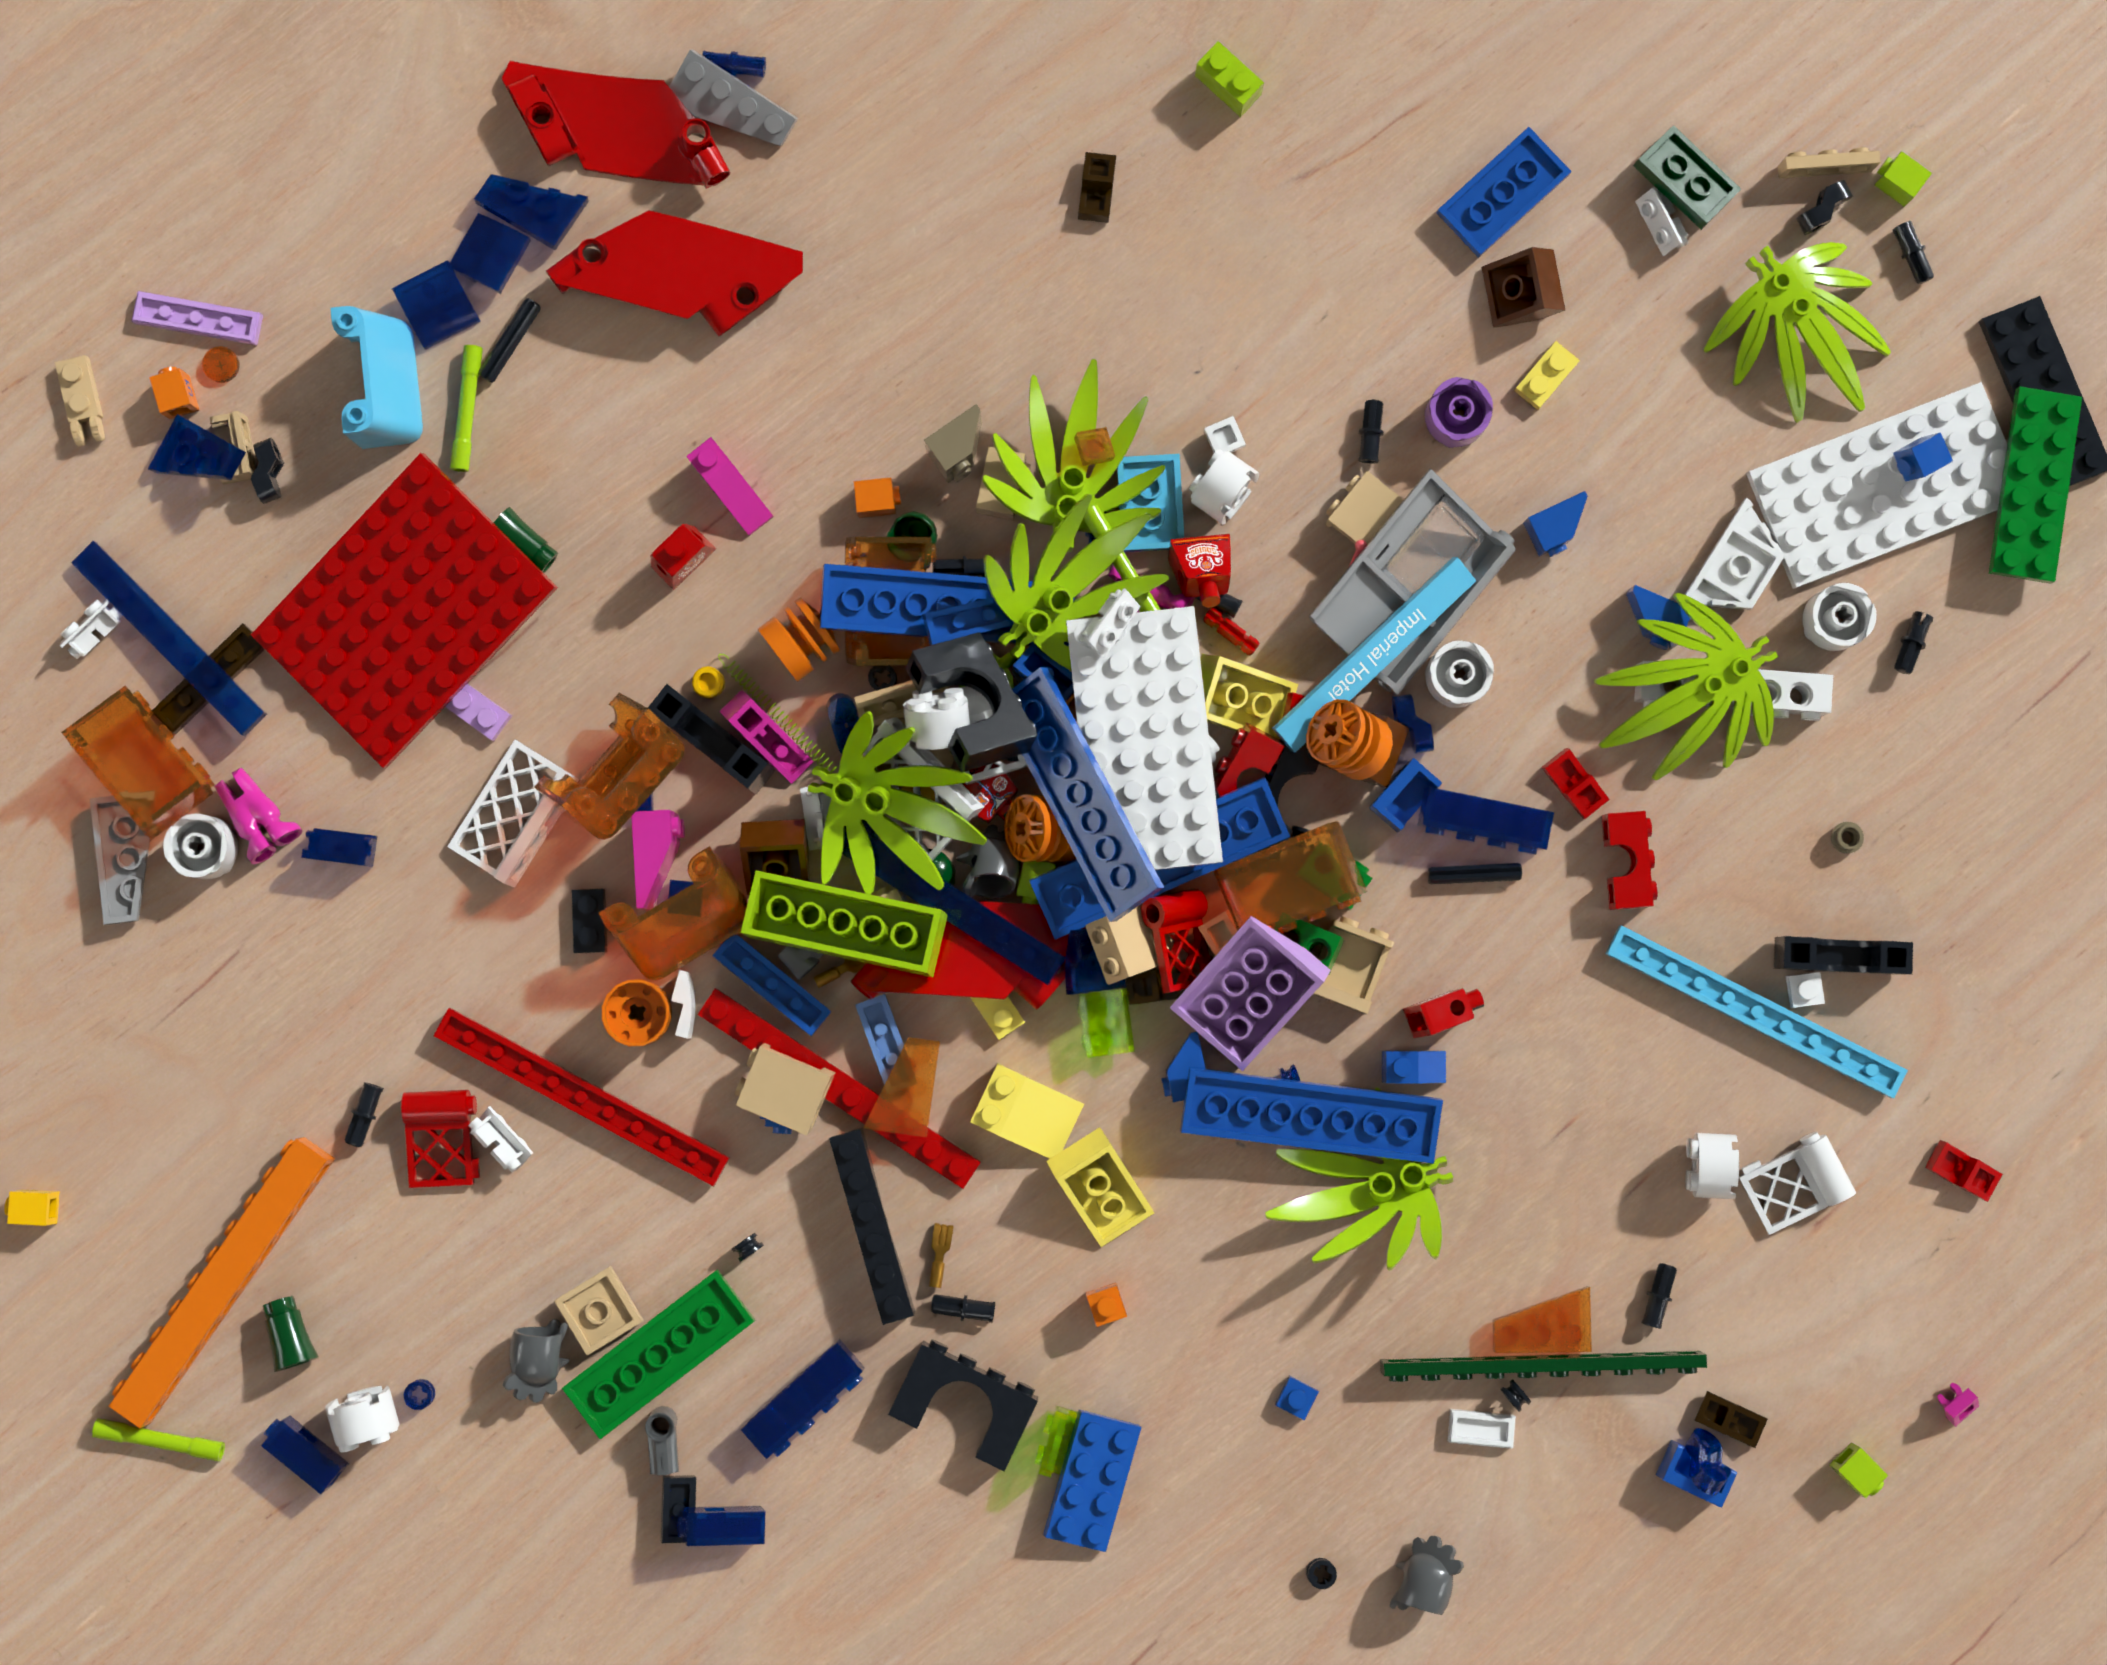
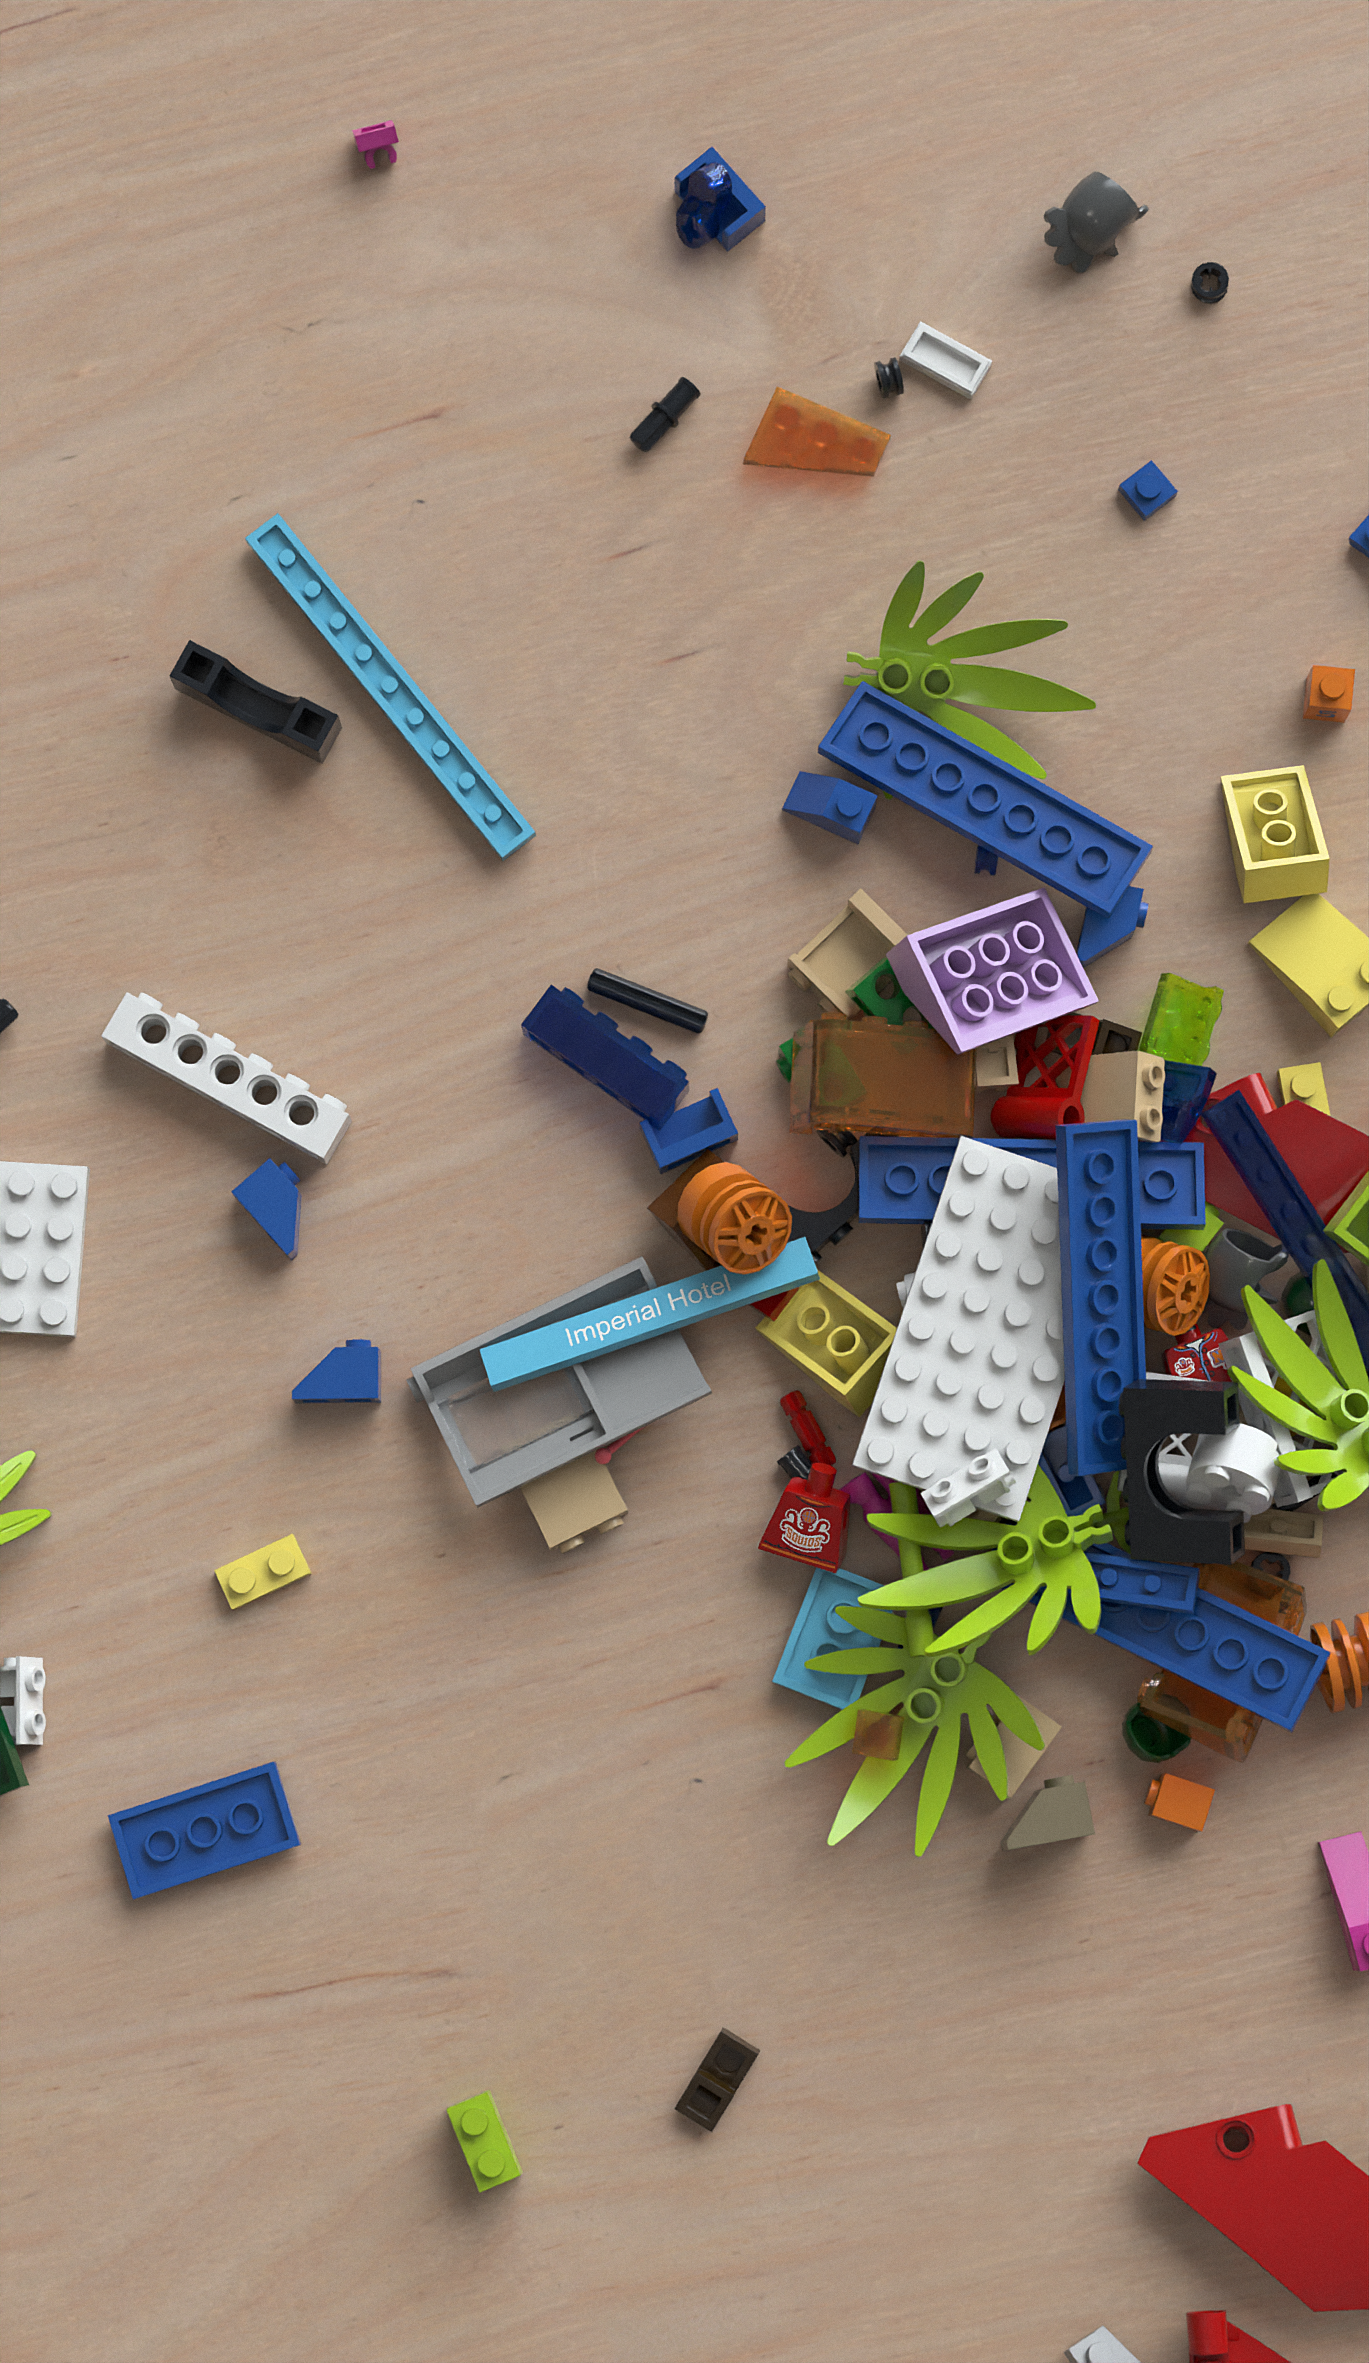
camera: 155 degrees left, 5 degrees down
clear blue piece [826,693,859,754] -> none
black axle [932,556,995,577] -> none
white brick [1189,449,1259,525] -> none
white plate [1204,416,1246,453] -> none
red arch [1214,723,1284,796] -> none
black axle [1358,399,1384,464] -> none
dark green plate [1380,1351,1707,1382] -> none
clear blue piece [1392,694,1434,754] -> none
red torso [1403,988,1484,1038] -> none
medium lavender brick [1425,377,1493,448] -> none
white brick [1425,641,1494,708] -> none
reddish brown slope [1482,247,1565,328] -> none
red slope [1541,748,1610,819] -> none
lime plant [1594,593,1779,780] -> none
red arch [1601,811,1658,910] -> none
white wing [1684,498,1785,610] -> none
white brick [1685,1133,1739,1199] -> none
dark brown slope [1694,1391,1768,1448] -> none
white piece [1739,1132,1856,1235] -> none
white plate [1785,972,1825,1008] -> none
white brick [1802,583,1877,651] -> none
lime brick [1829,1442,1888,1498] -> none
dark tan plate [1831,822,1864,854] -> none
red slope [1925,1140,2003,1202] -> none

